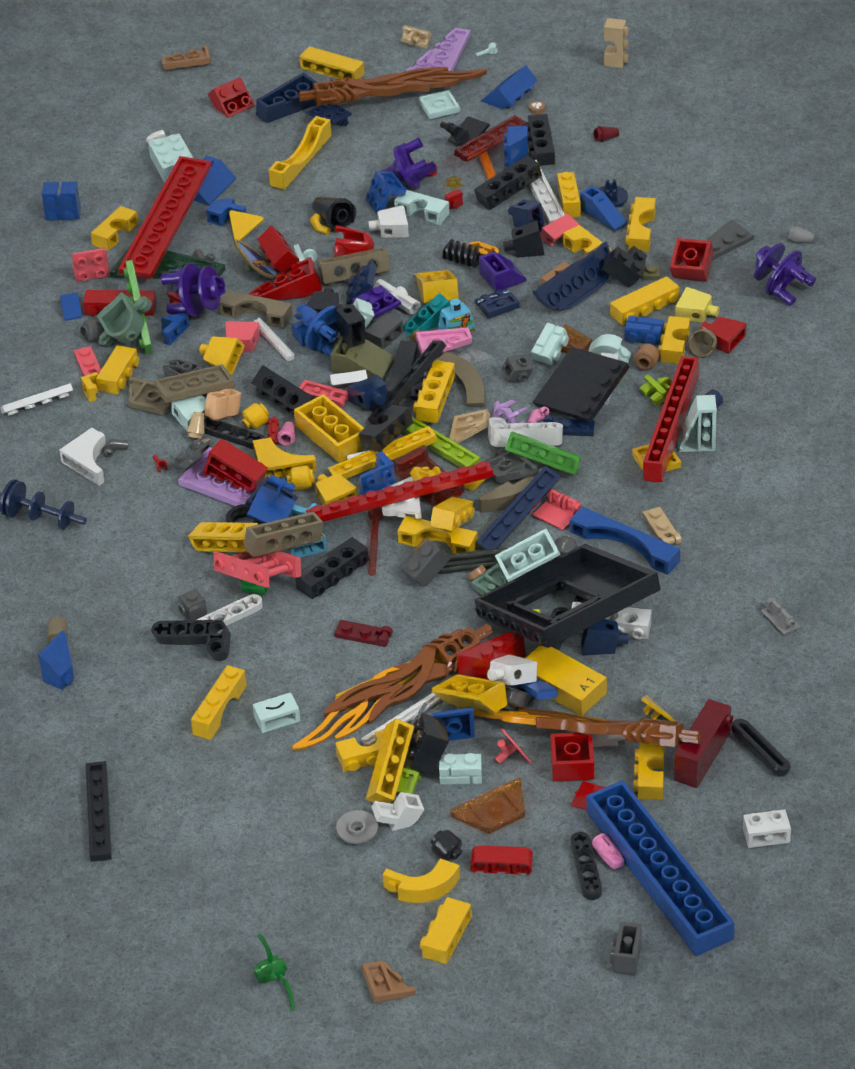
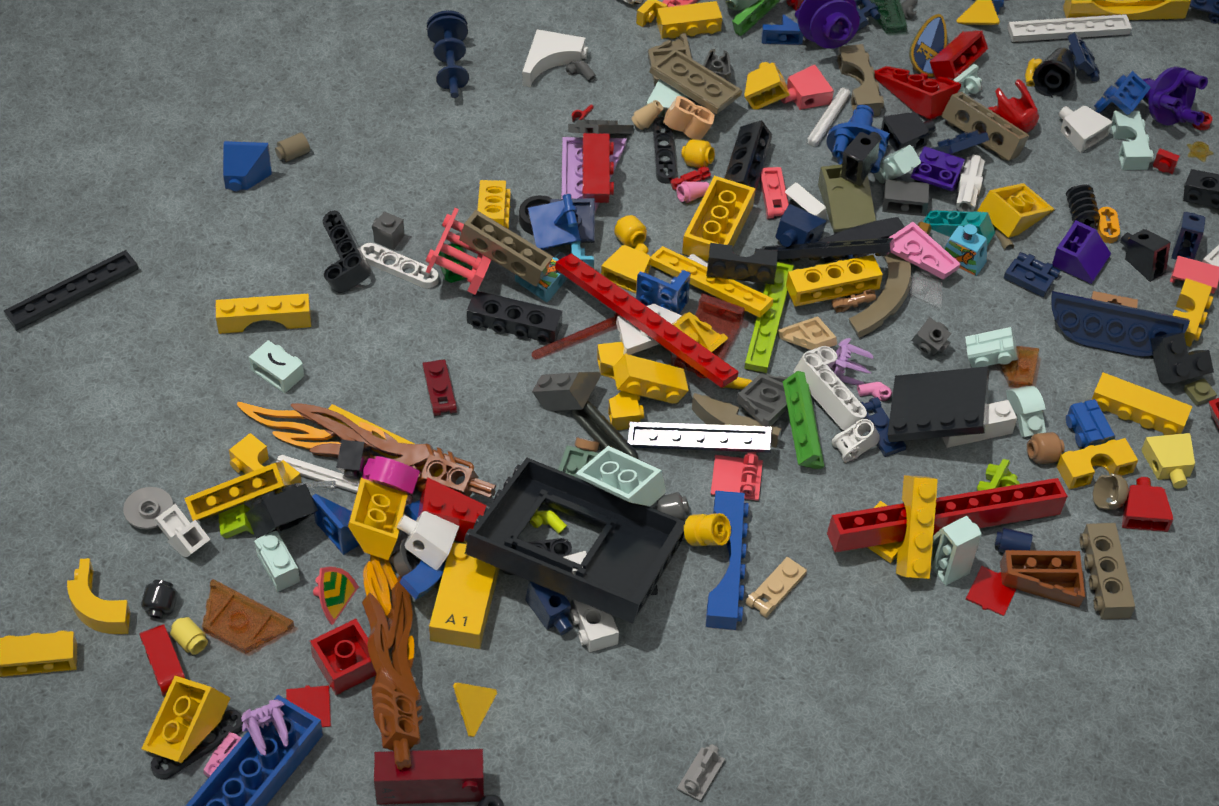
camera: 55 degrees right, 10 degrees up
yellow arch [253,437,317,478] -> none
yellow arch [634,743,664,800] -> none
none -> yellow slope [141,676,230,763]
none -> light yellow brick [170,617,208,655]
none -> lavender piece [242,700,288,755]
none -> black brick [336,440,372,479]
none -> dark pink brick [362,456,420,494]
none -> yellow wheel [684,513,731,546]
none -> medium nougat piece [831,290,876,313]
none -> white piece [831,419,880,463]
none -> yellow arch [896,475,938,579]
none -> red piece [965,566,1016,616]
none -> dark orange wedge [1000,550,1085,607]
none -> white plate [1007,14,1132,42]
none -> dark blue plate [1067,32,1100,82]
none -> dark tan brick [1079,523,1135,619]

